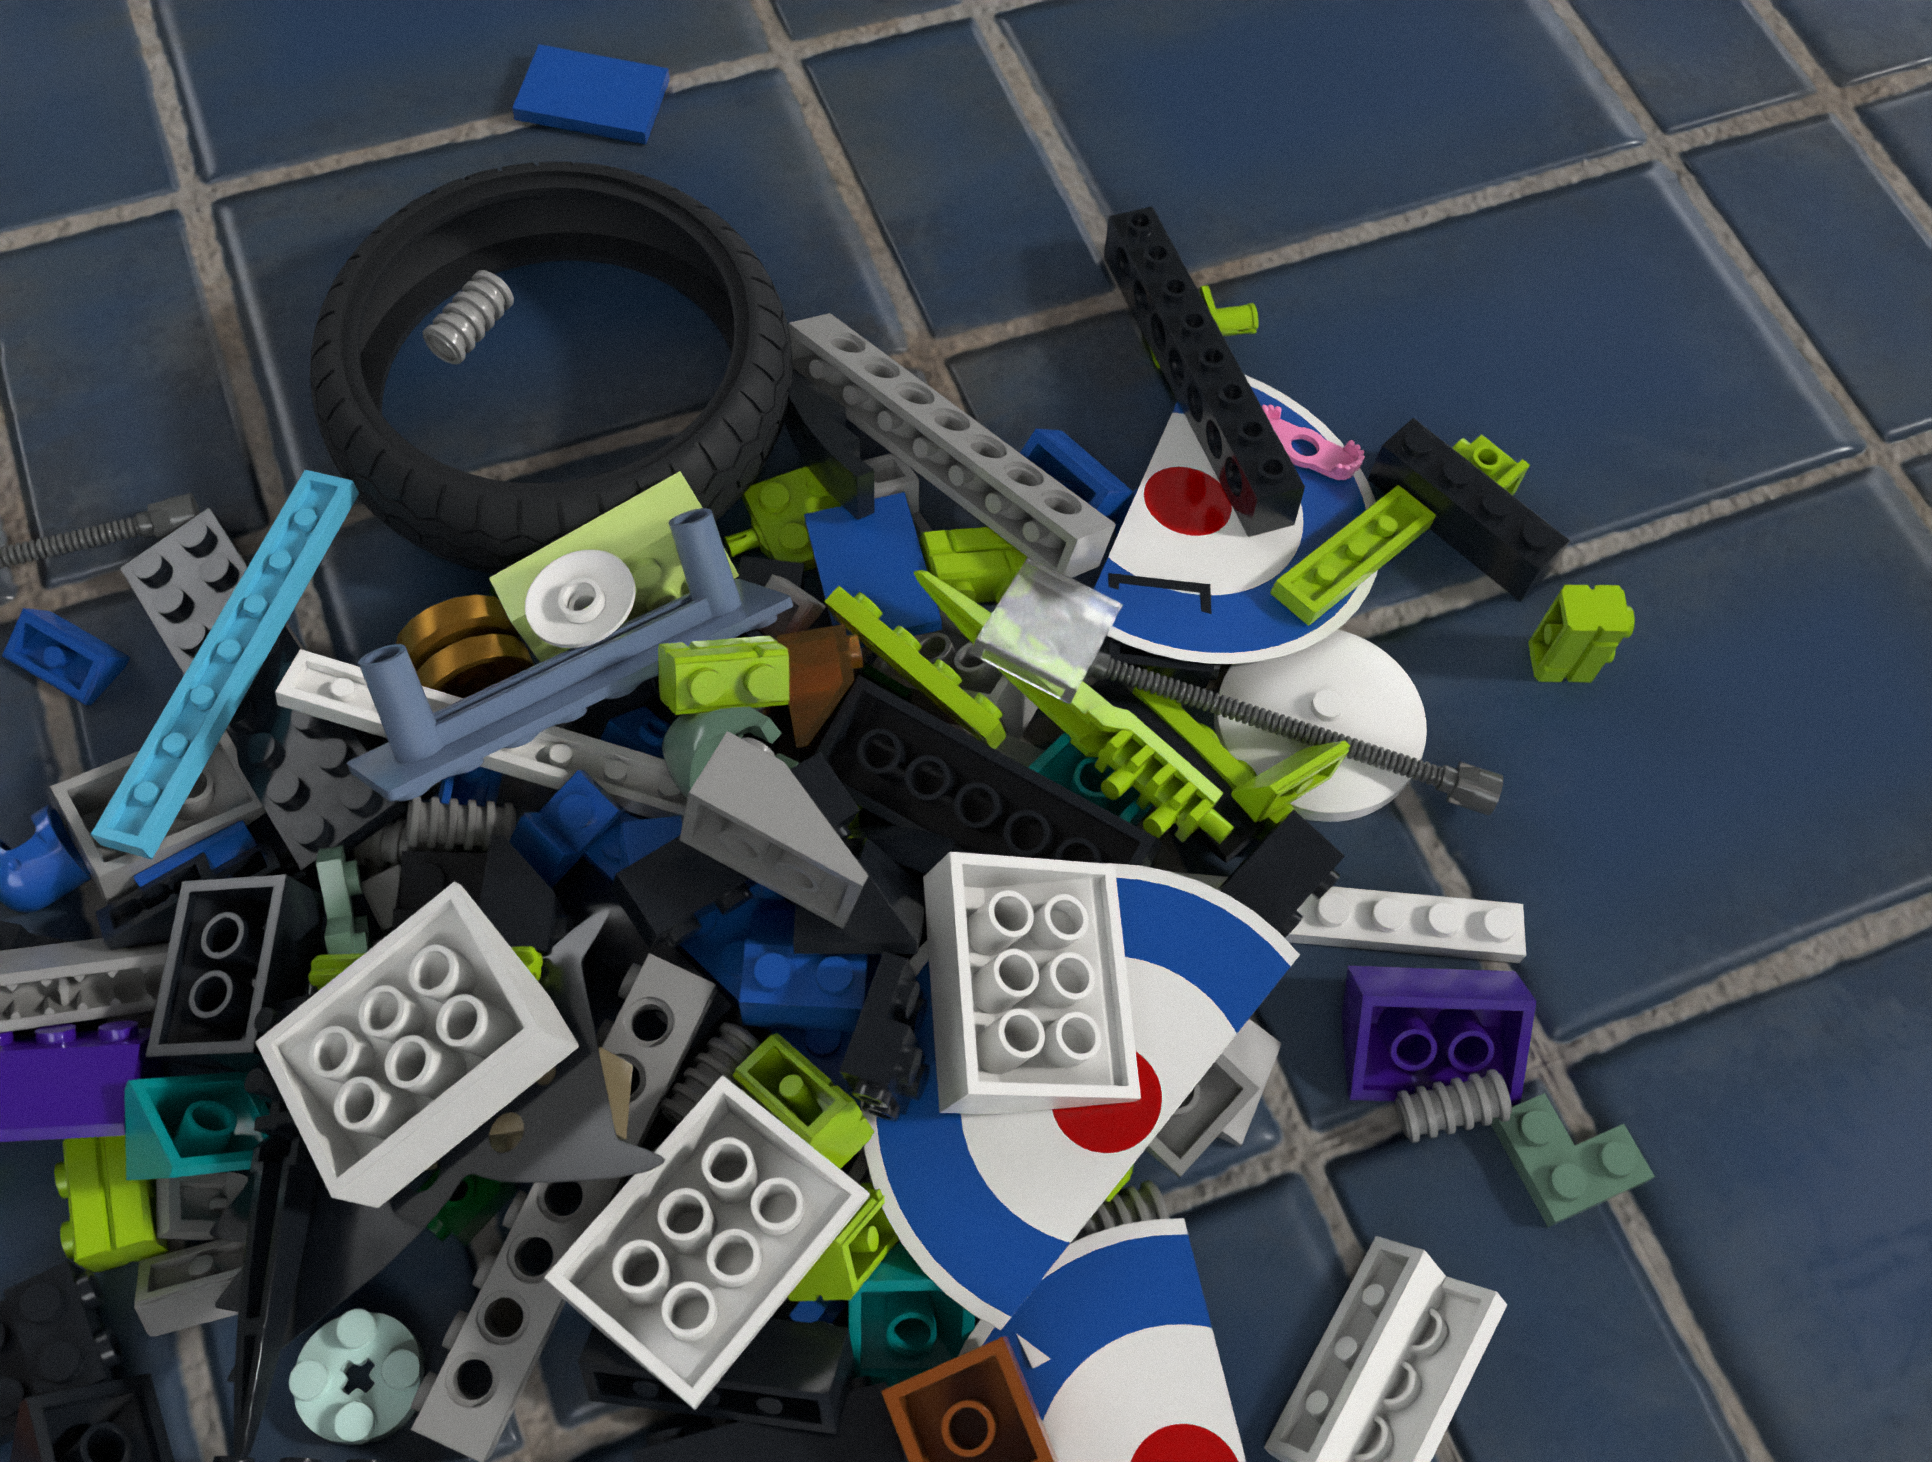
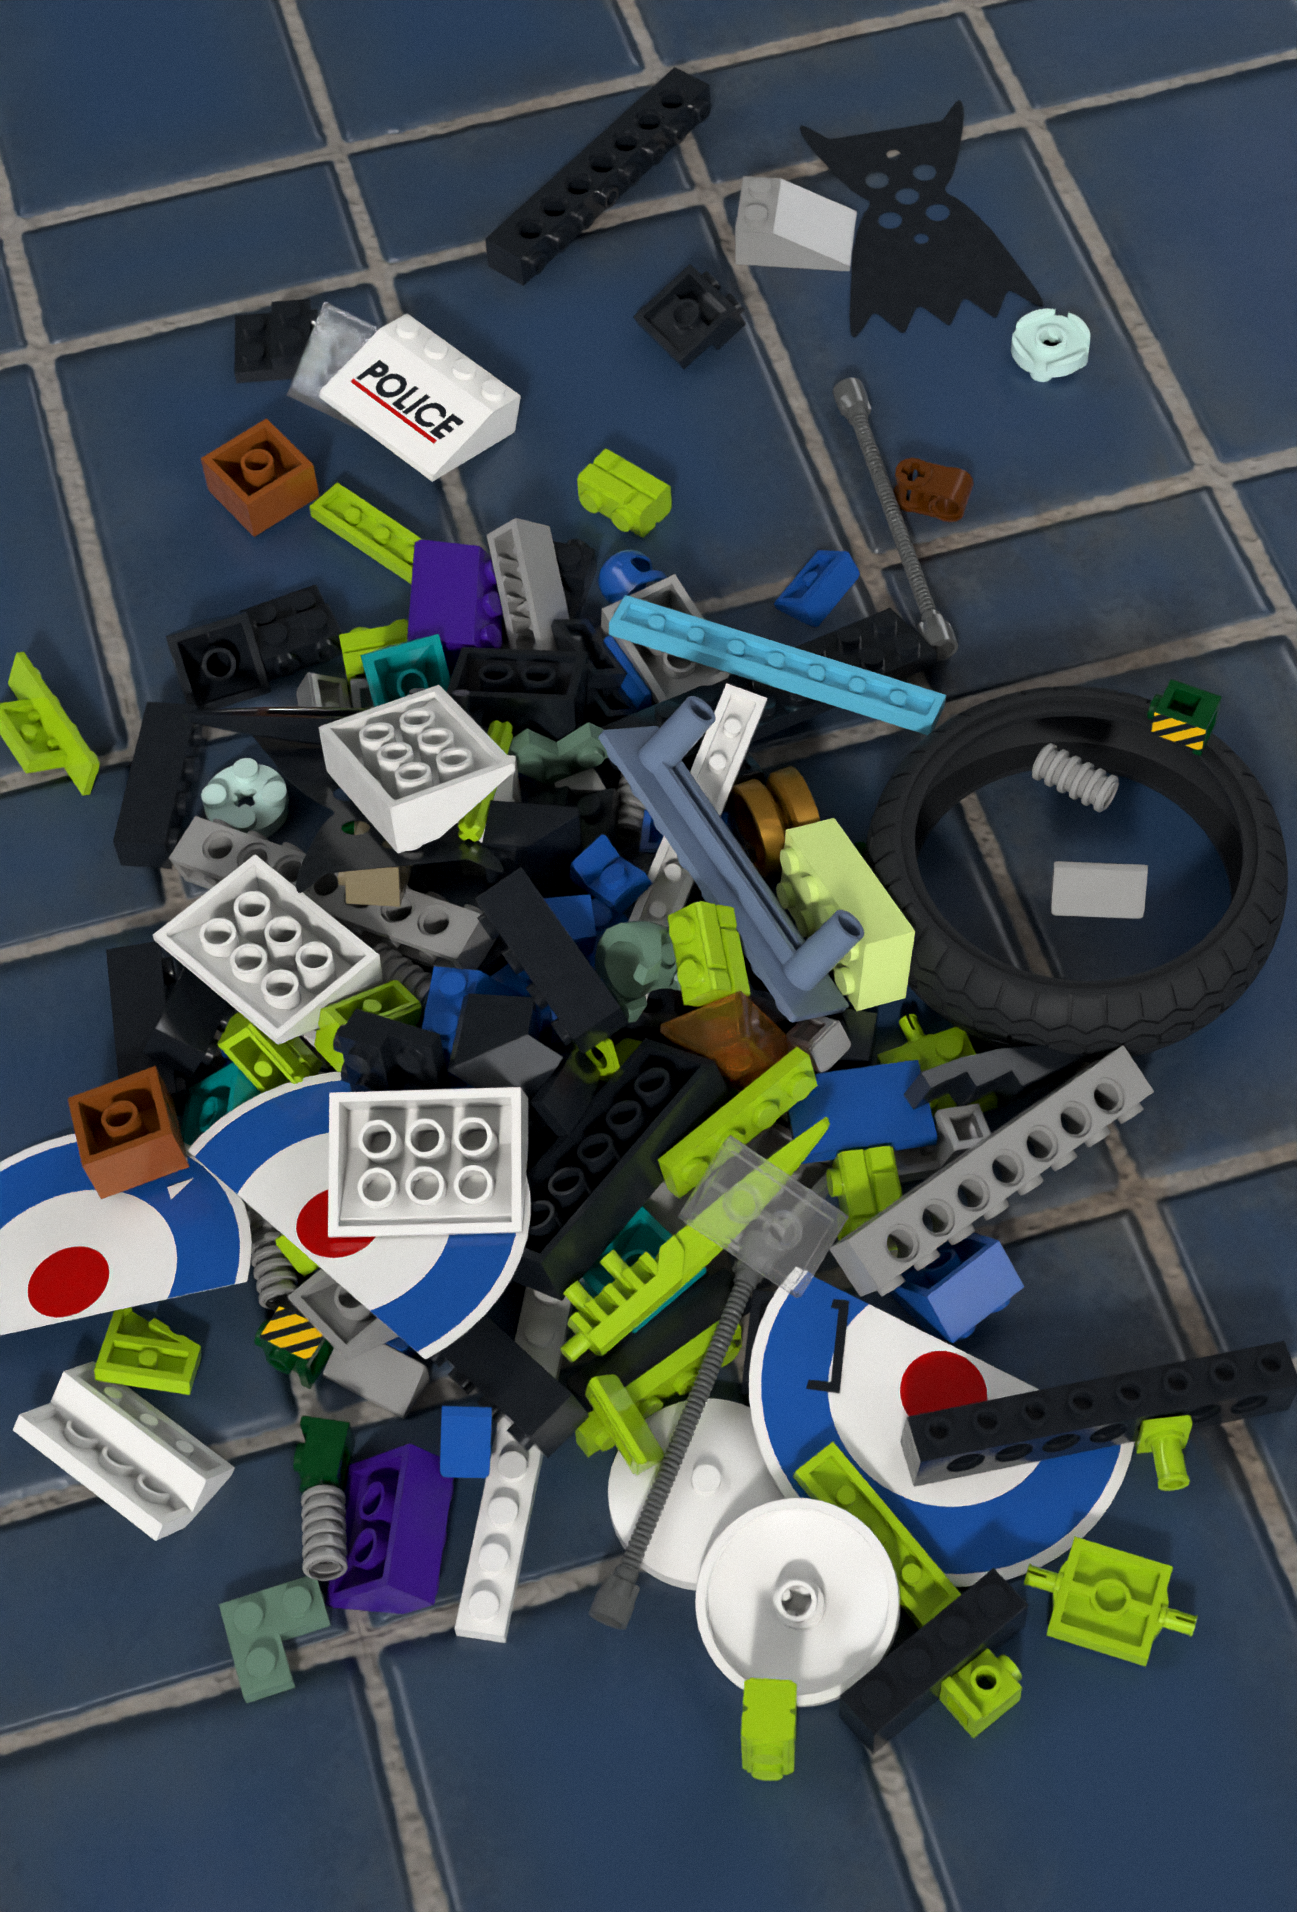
camera: 105 degrees right, 5 degrees down
light grey piece [405,796,516,852] -> none
white dish [525,550,636,648] -> none
light grey slope [680,731,868,928] -> none
bright pink piece [1262,405,1365,480] -> none
none -> lime wing [94,1307,201,1395]
none -> brick [254,1306,334,1389]
none -> dark green brick [293,1415,355,1493]
none -> blue slope [440,1406,492,1478]
none -> white dish [695,1498,900,1707]
none -> lime plate [1023,1537,1198,1667]
none -> light grey slope [1051,861,1148,919]
none -> dark green brick [1147,679,1222,756]

